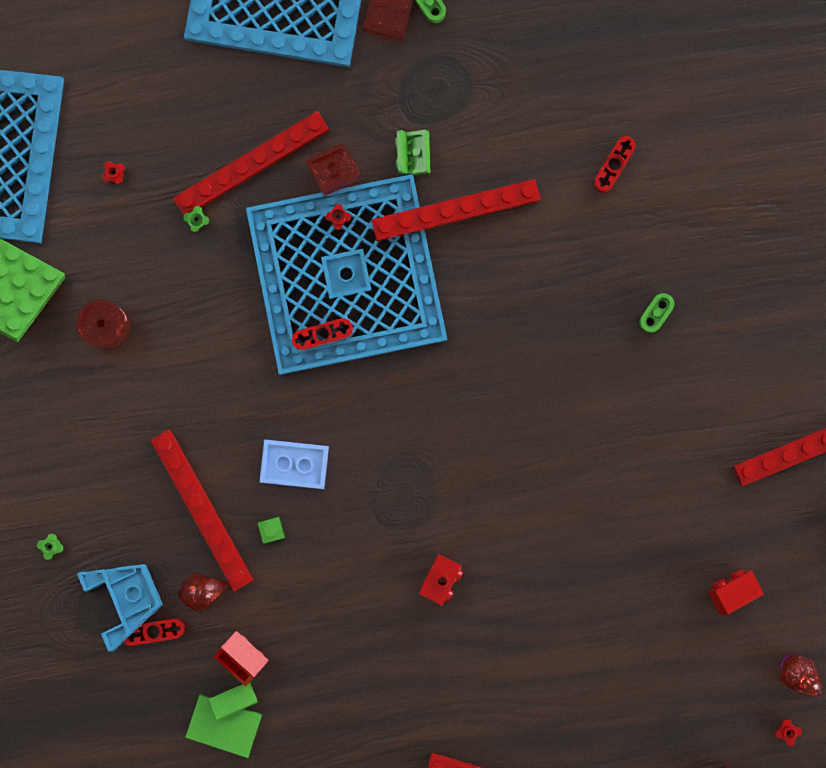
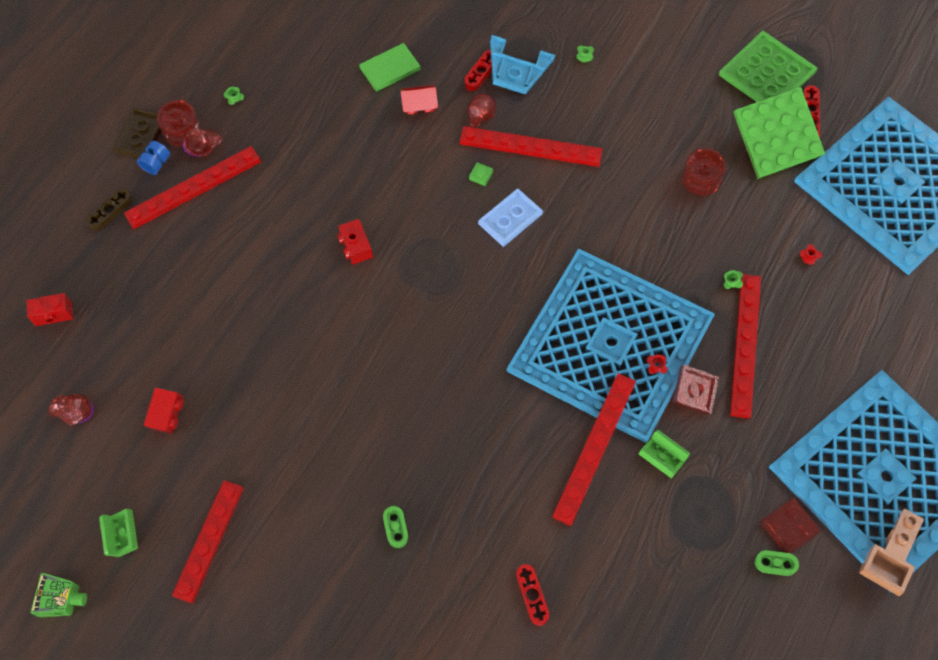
camera: 130 degrees right, 20 degrees down
bright green tile [208,682,258,721] -> none
red beam [292,318,353,351] -> none
red plate [775,719,802,746] -> none

